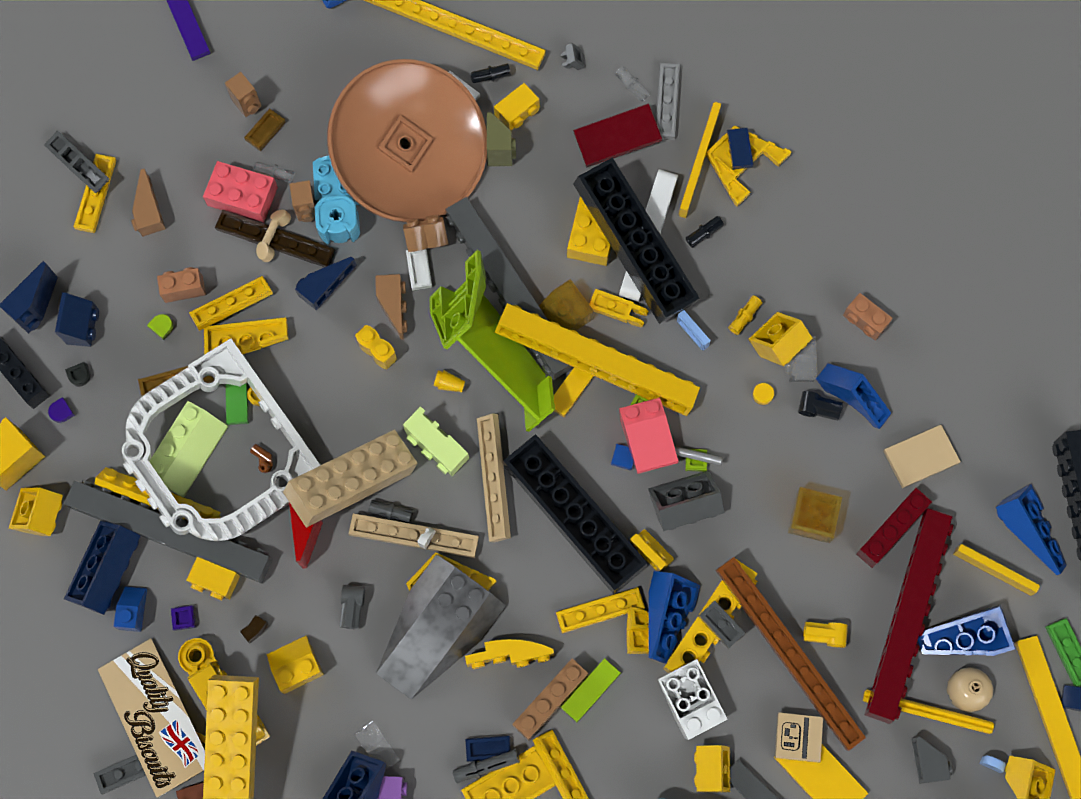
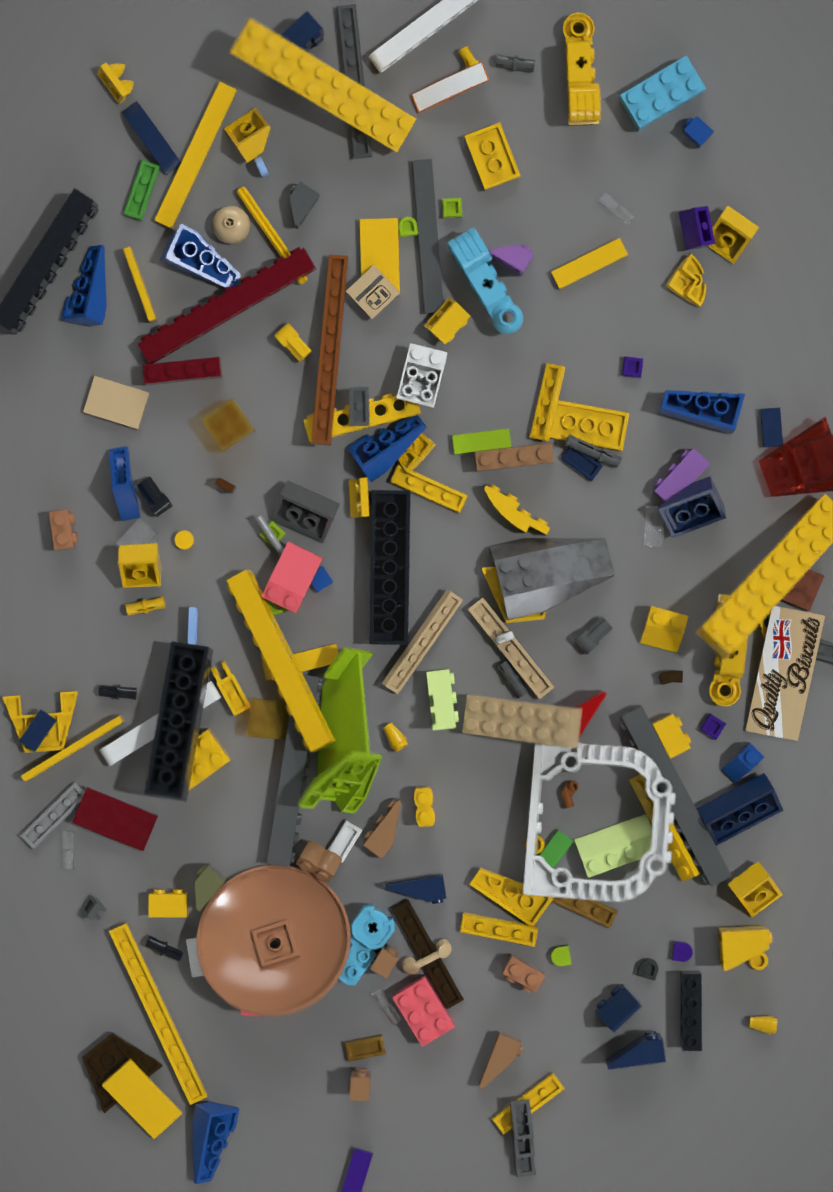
camera: 140 degrees left, 15 degrees up
none -> reddish brown tile [215,477,236,493]

